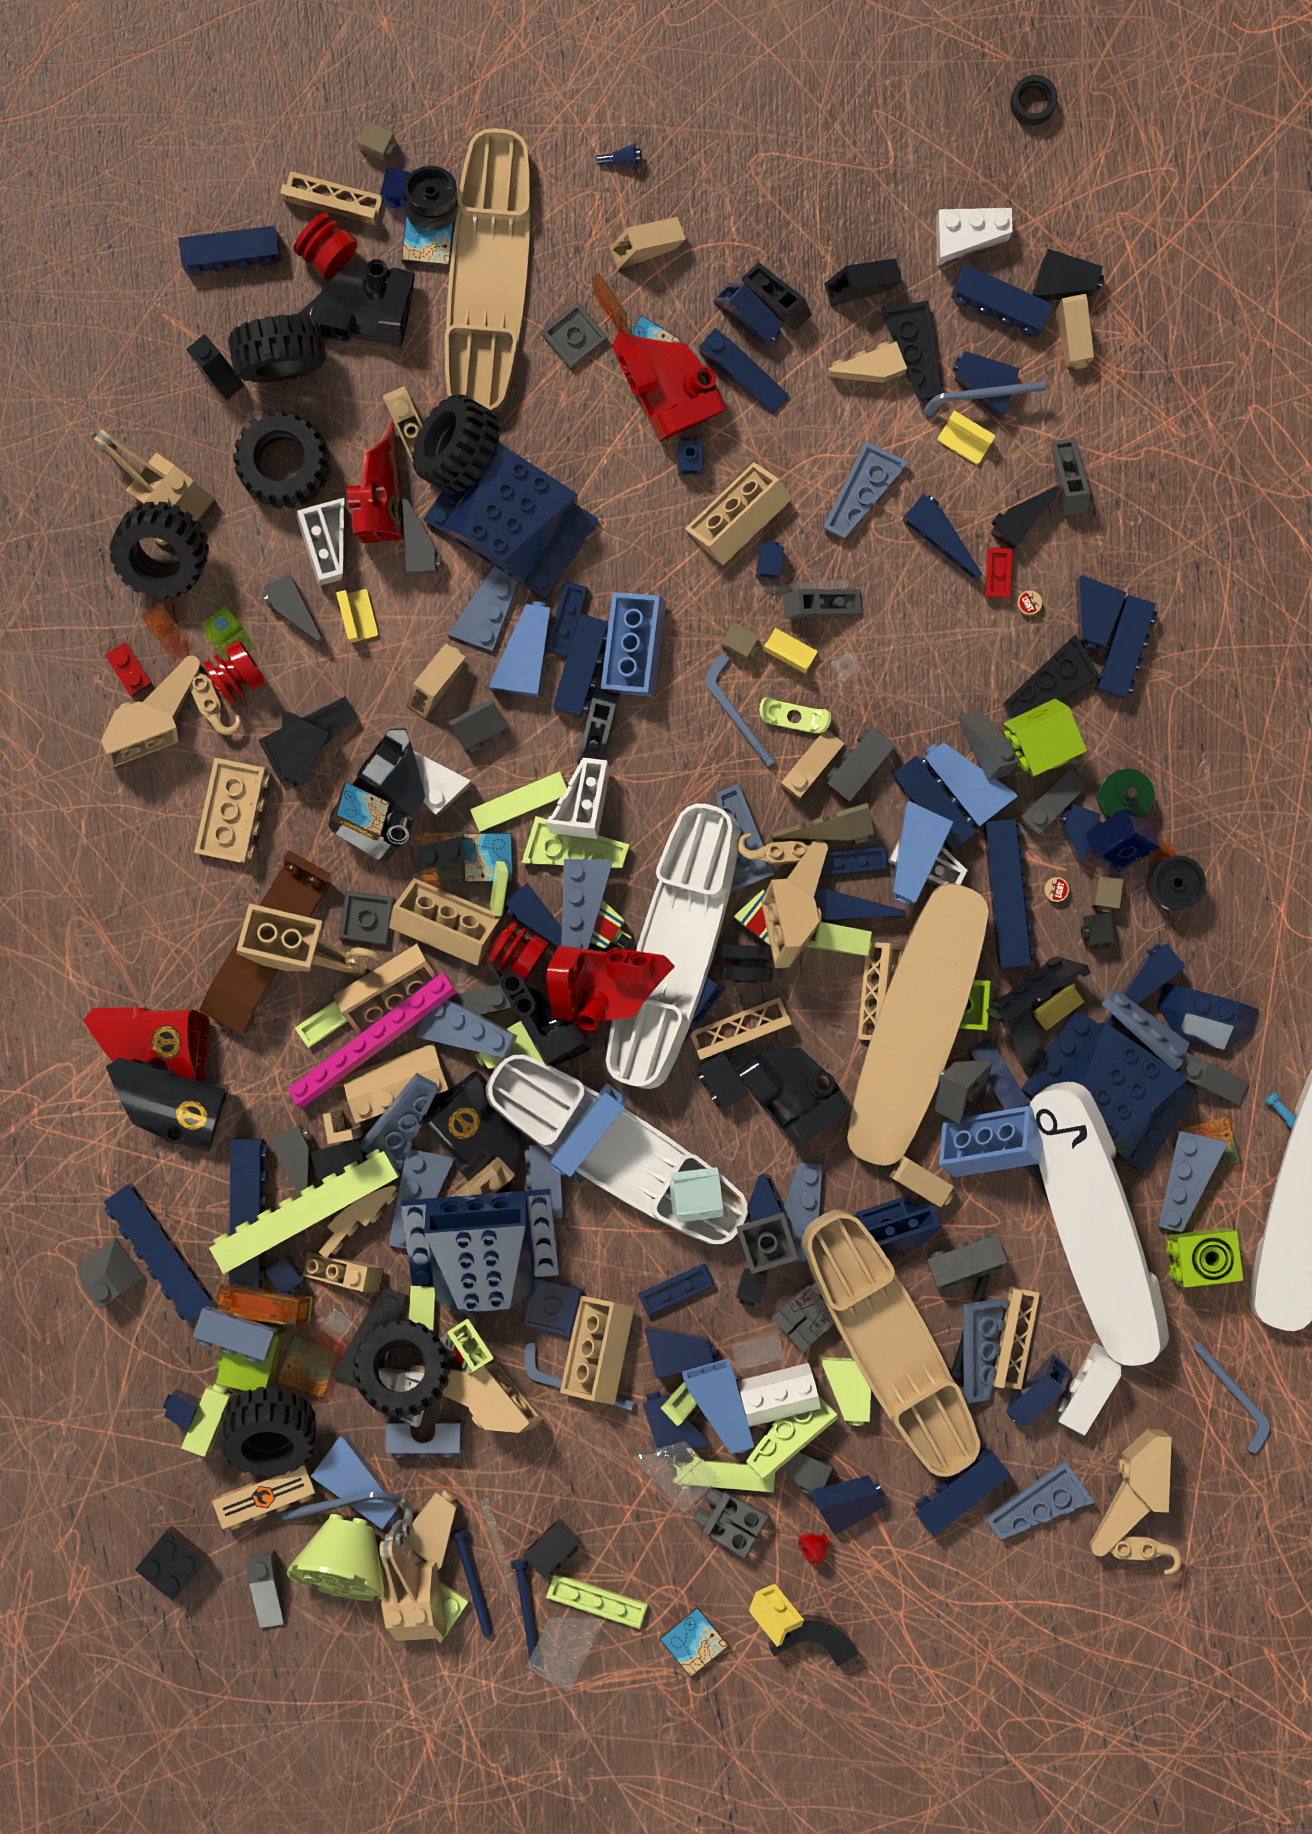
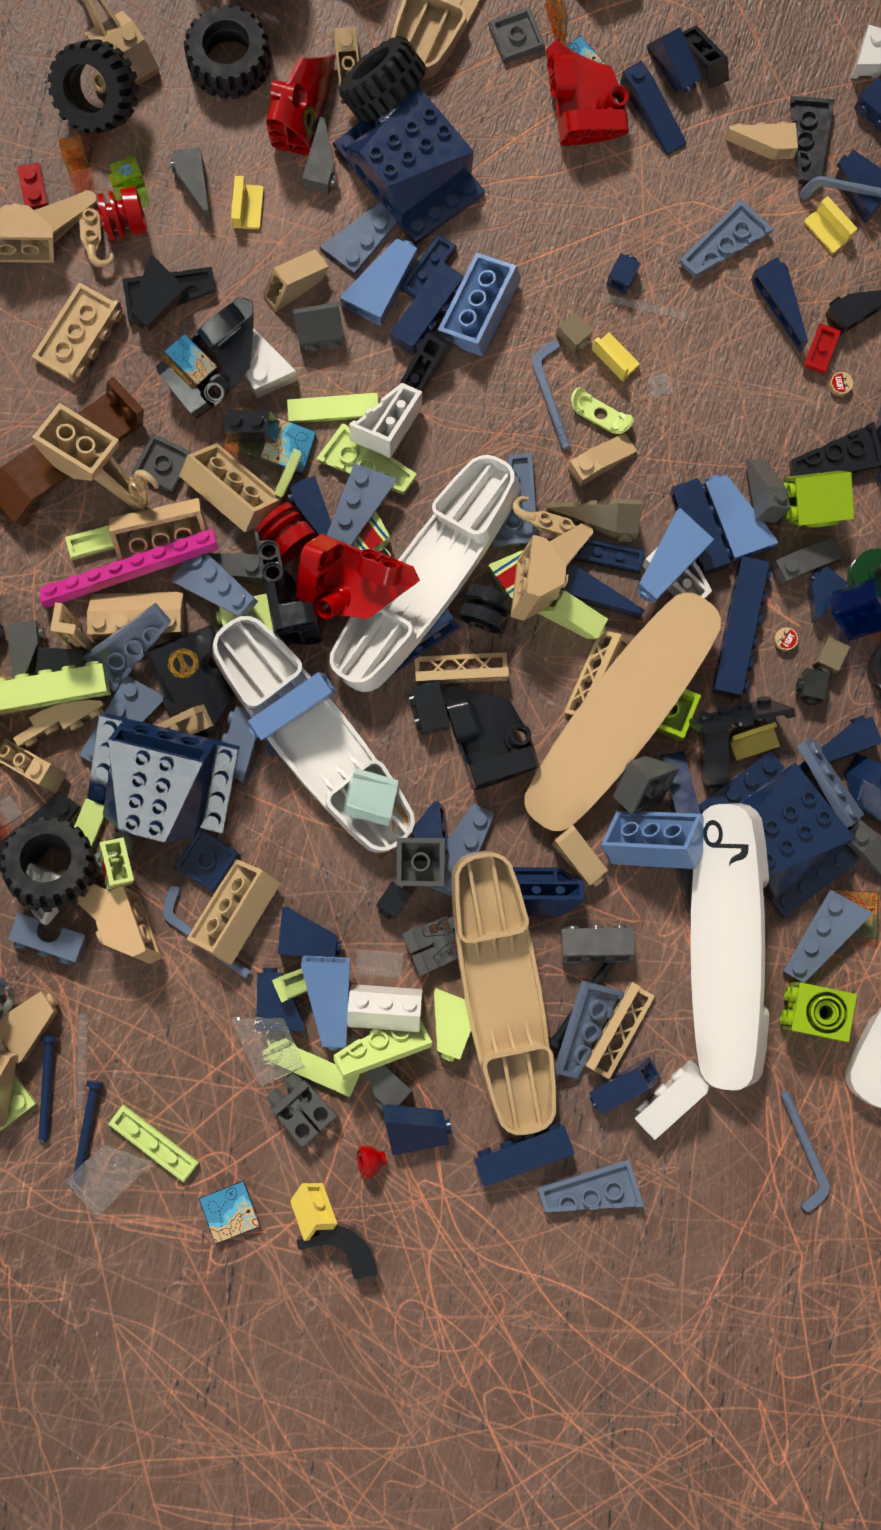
camera: 15 degrees right, 5 degrees down
white wedge [297,498,344,586] -> none
black brick [523,1517,580,1578] -> none
dark blue tile [638,1263,715,1316] -> none
dark blue brick [678,437,703,475] -> none
tan slope [685,462,792,565] -> none
dark grey slope [783,589,862,619] -> none
black slope [824,258,902,306] -> none
dark grey brick [826,727,896,804] -> none
tan slope [1090,1429,1182,1575] -> none

